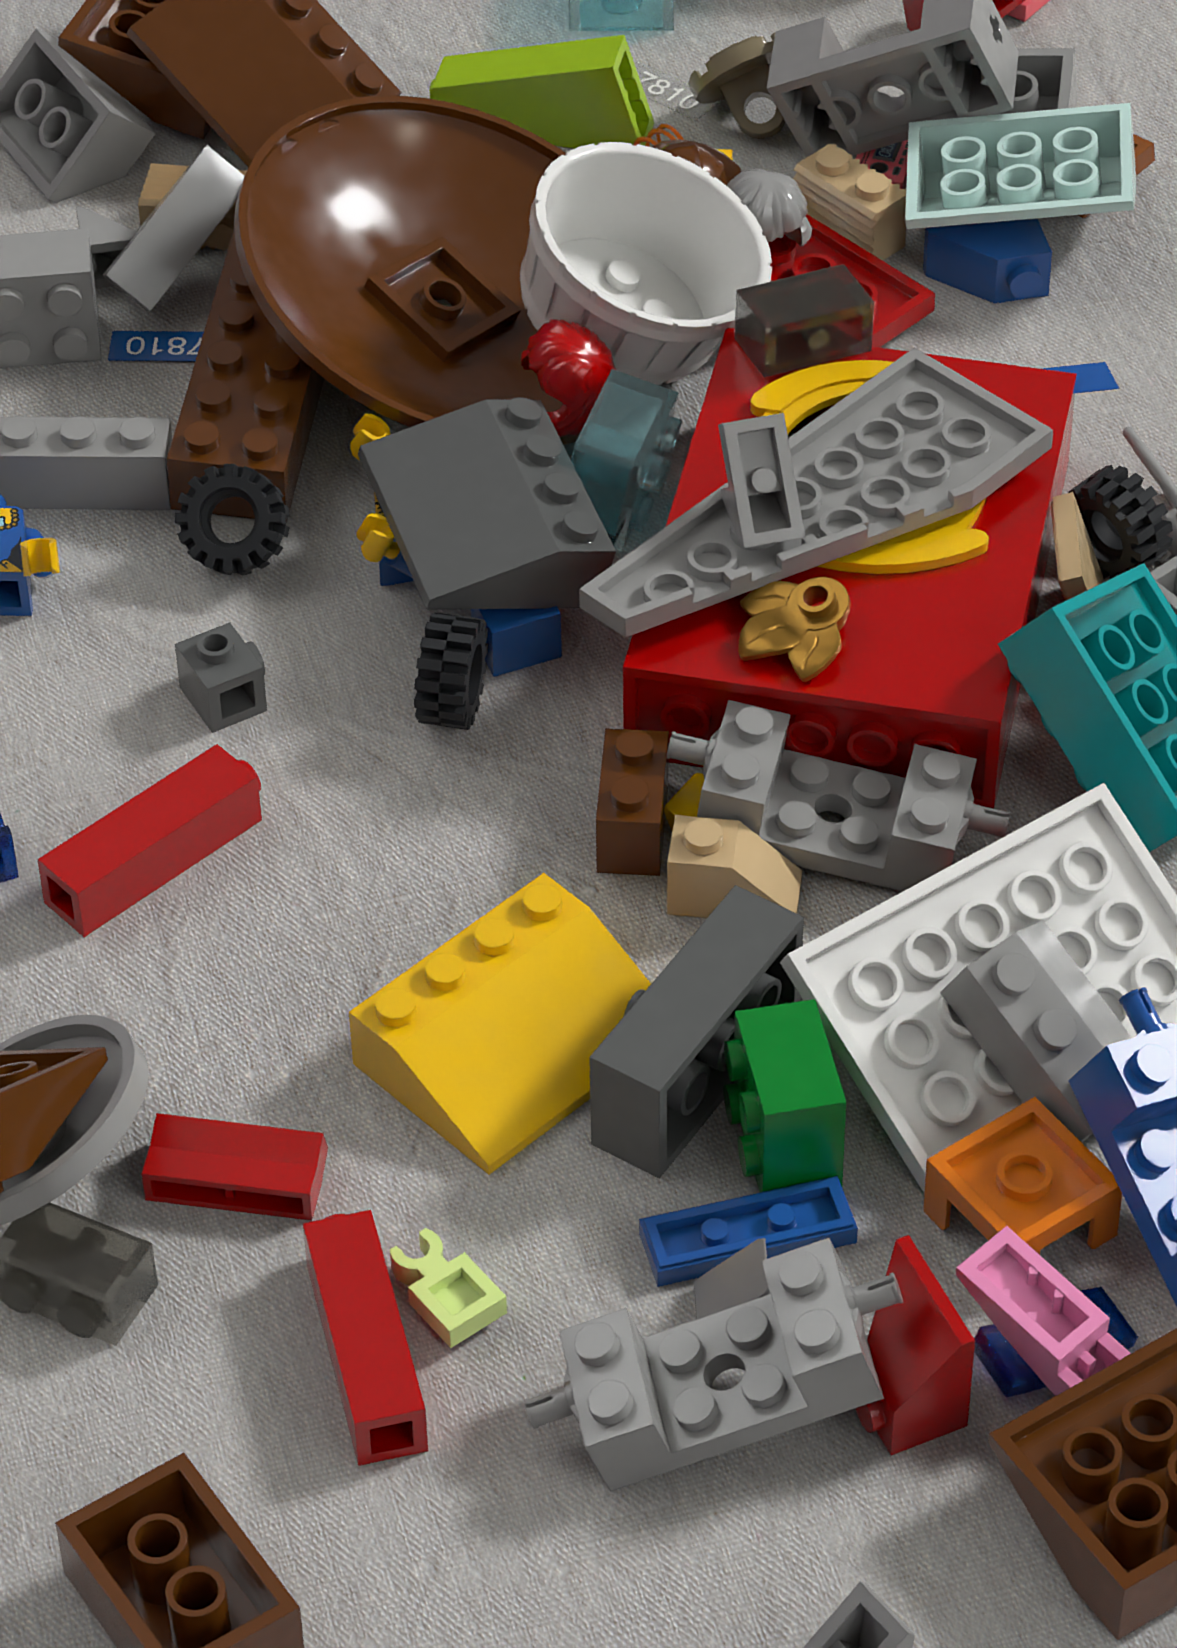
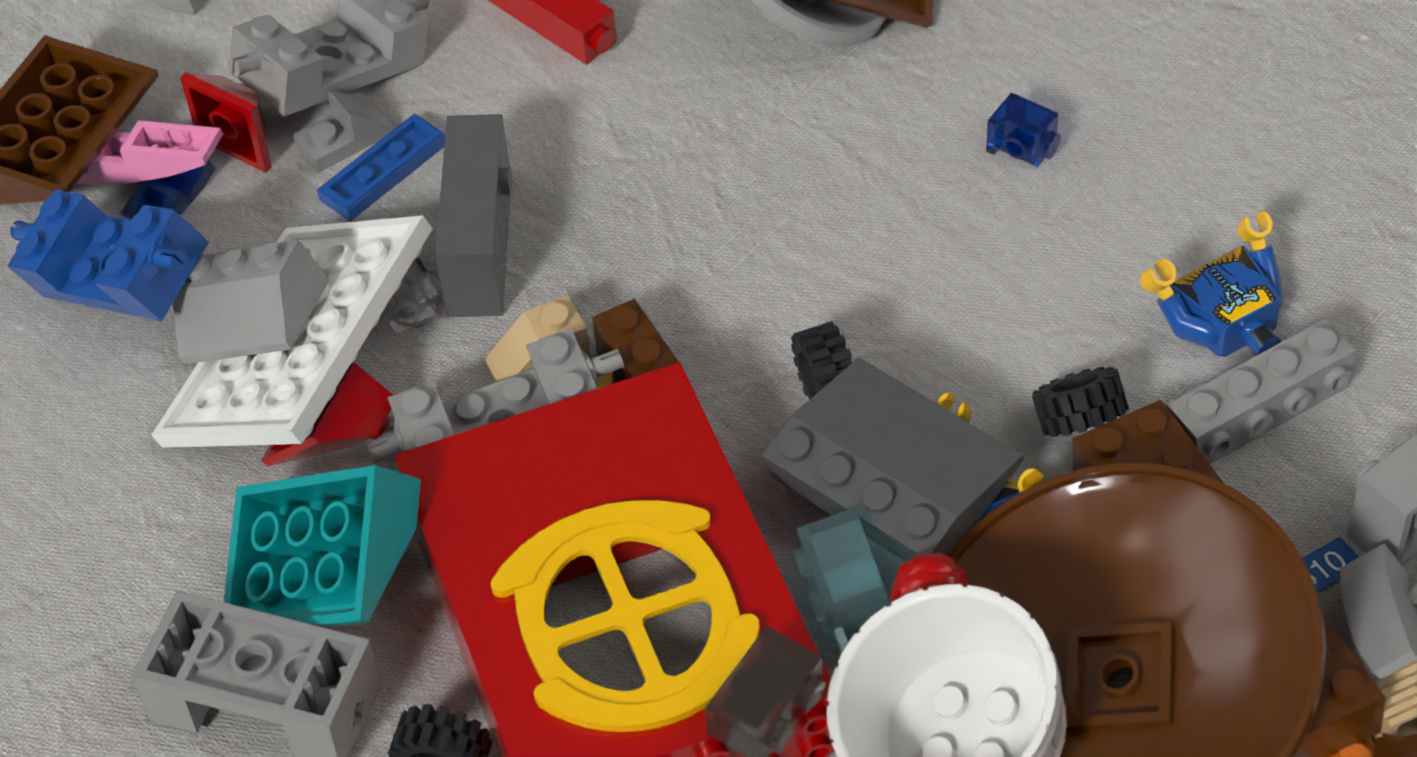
camera: 150 degrees right, 5 degrees up
red brick [37,744,262,937] -> none
red piece [142,1113,328,1221] -> none
dark grey brick [175,622,267,733] -> none
yellow slope [349,873,651,1175] -> none
yellowish green plate [390,1228,507,1348] -> none
light grey wing [579,347,1053,638] -> none
light grey slope [718,413,805,548] -> none
green brick [723,999,846,1193] -> none
pearl gold plate [738,577,851,682] -> none
orange panel [923,1097,1122,1255] -> none
tan tile [1050,492,1104,601] -> none

